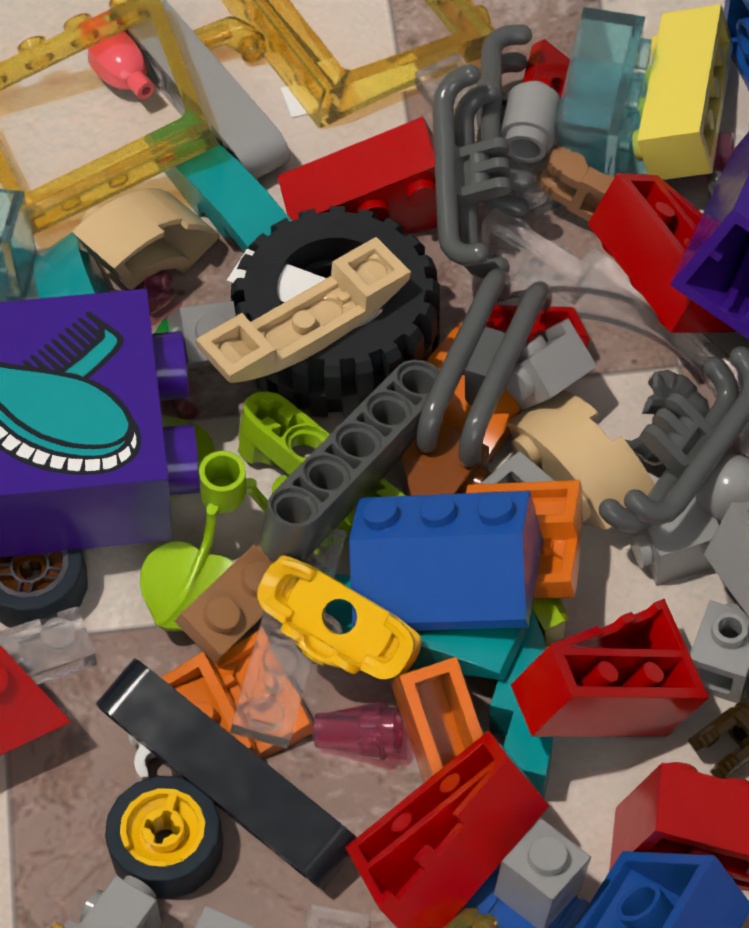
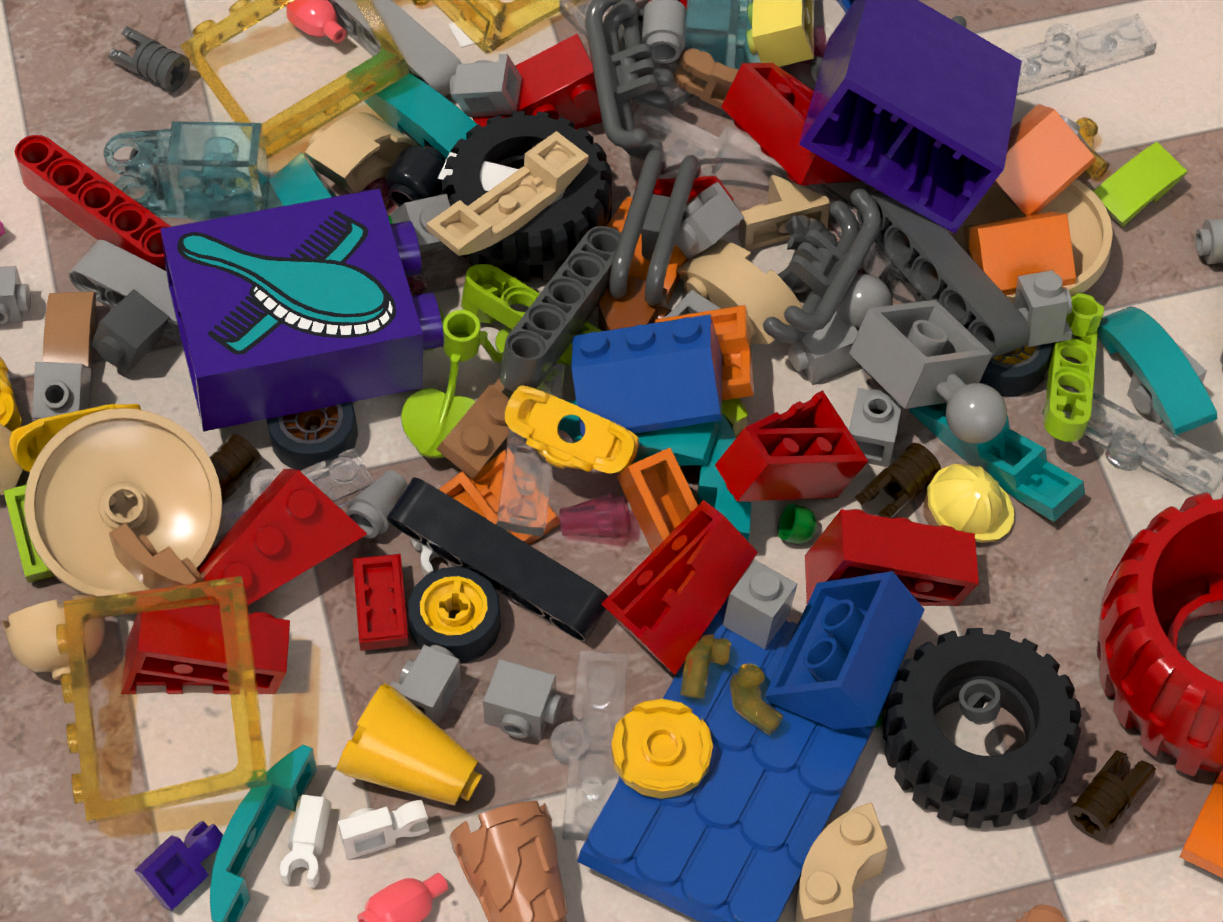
camera: 10 degrees left, 0 degrees up
none -> light grey cone [346,471,408,539]
none -> red plate [353,554,409,651]
none -> black head [385,146,445,207]
none -> light grey brick [450,54,522,117]
none -> tan slope [738,175,830,251]
none -> green hinge [778,504,818,544]

